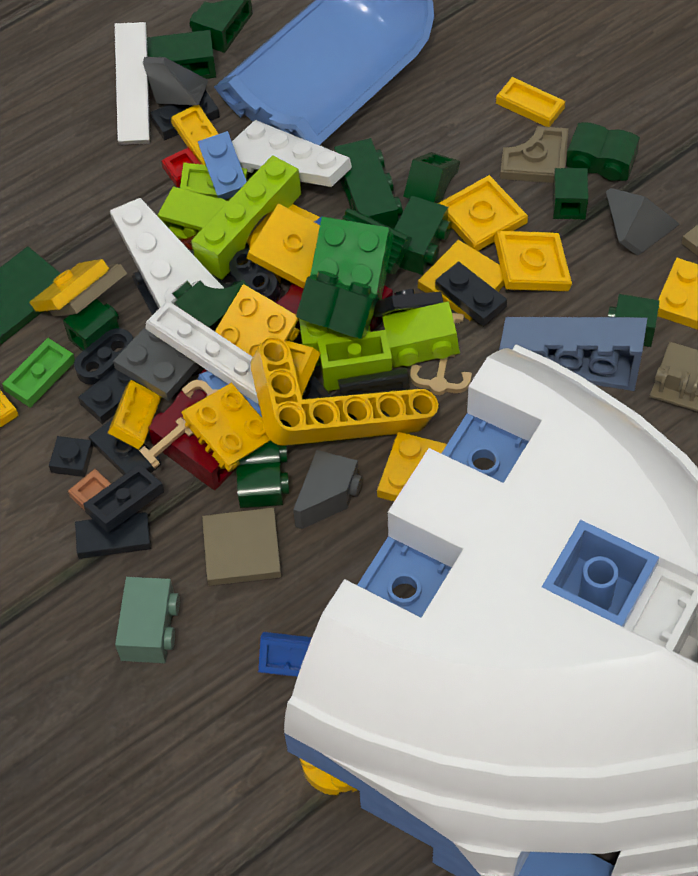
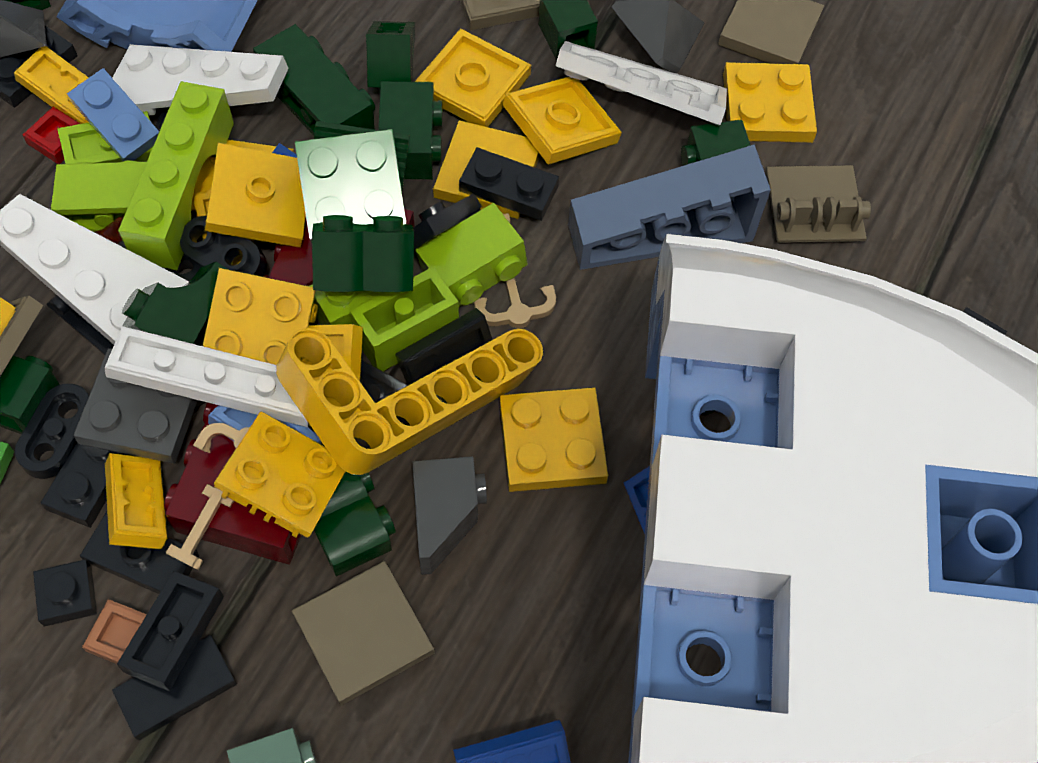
camera: 30 degrees left, 5 degrees up
none -> white wing [556,41,727,125]

